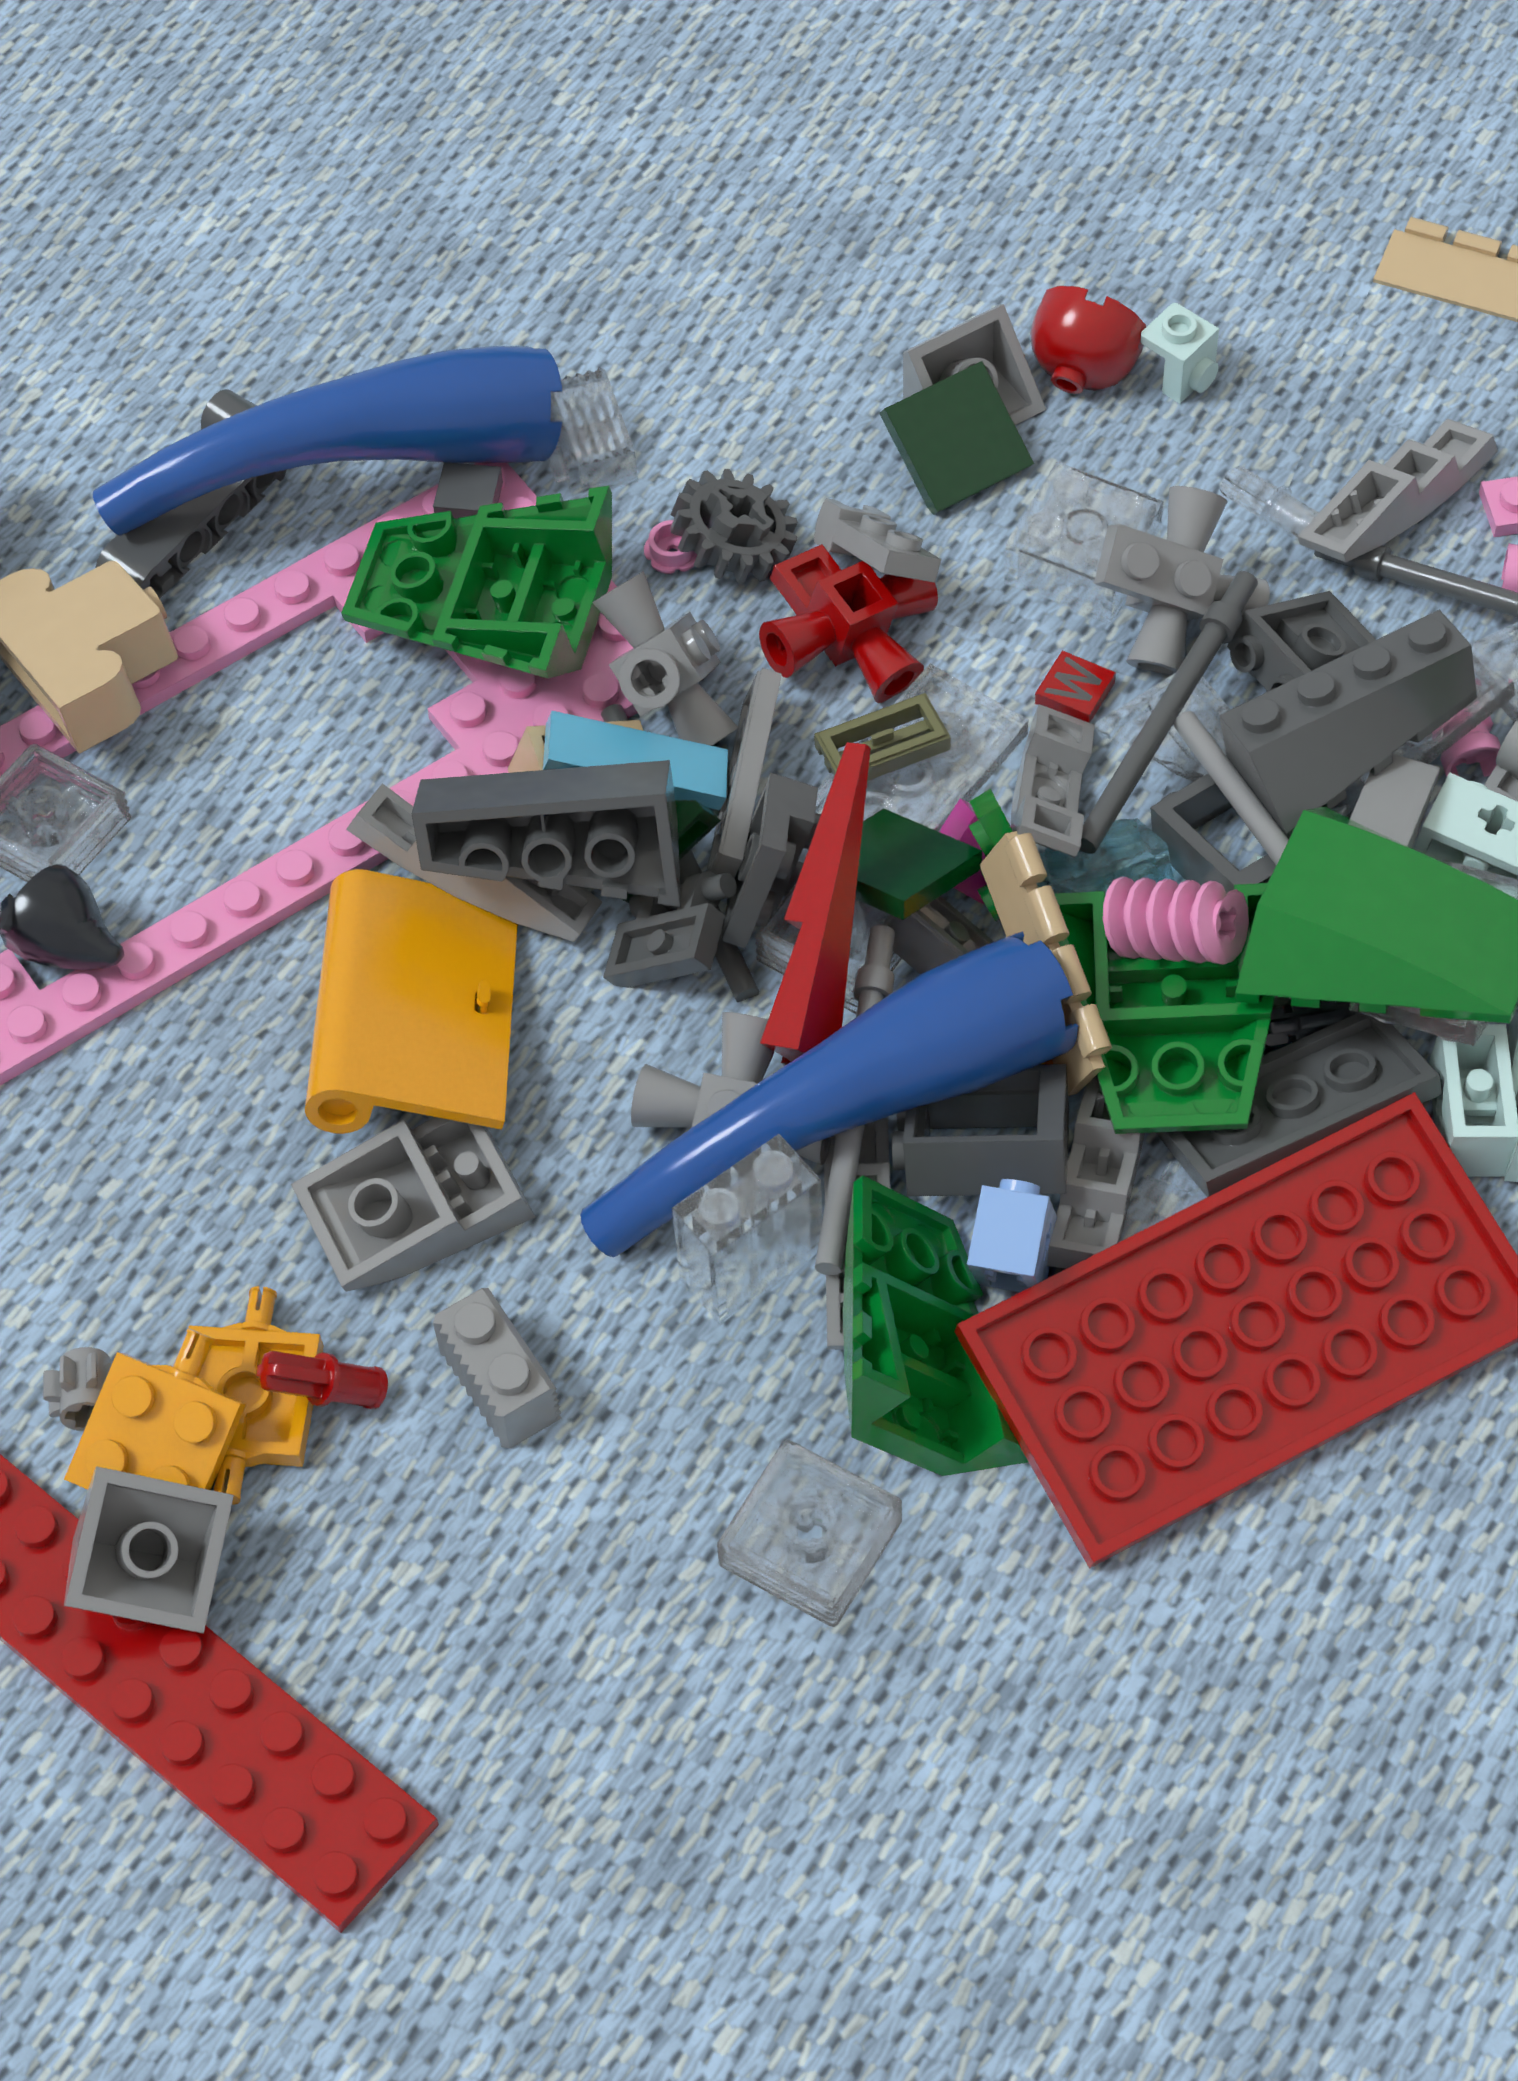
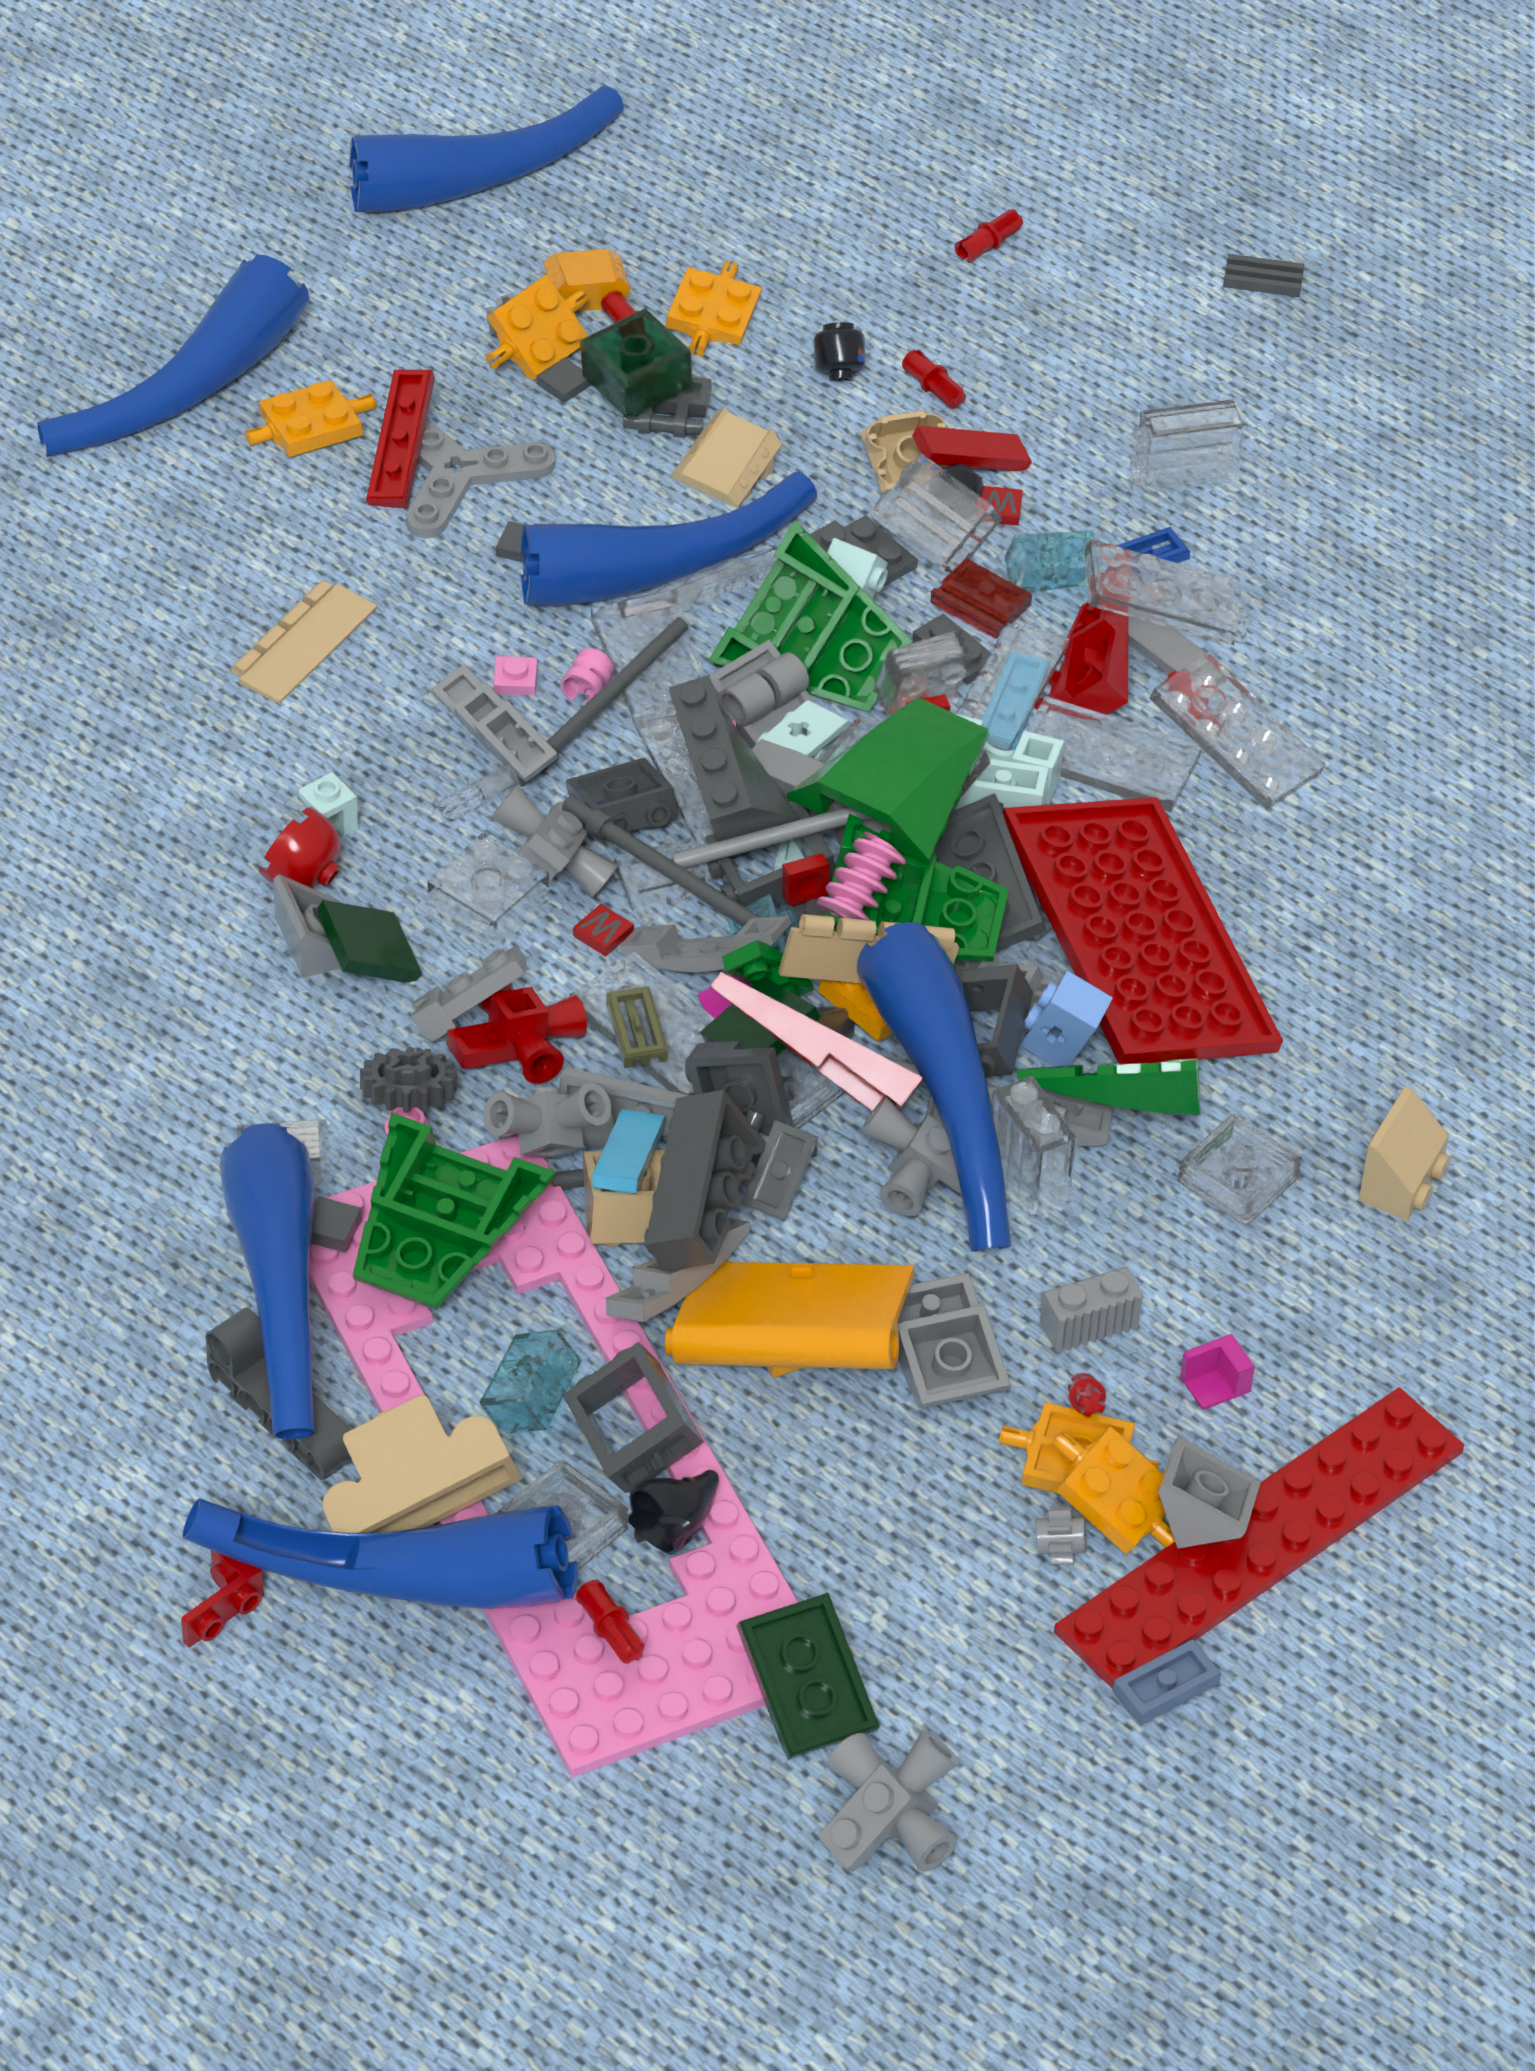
camera: 85 degrees left, 10 degrees down
none -> clear light blue brick [479,1329,582,1433]
none -> dark grey window [563,1342,704,1493]
none -> red tile [782,853,829,907]
none -> dark pink panel [1180,1334,1255,1409]
none -> tan slope [1359,1086,1451,1221]

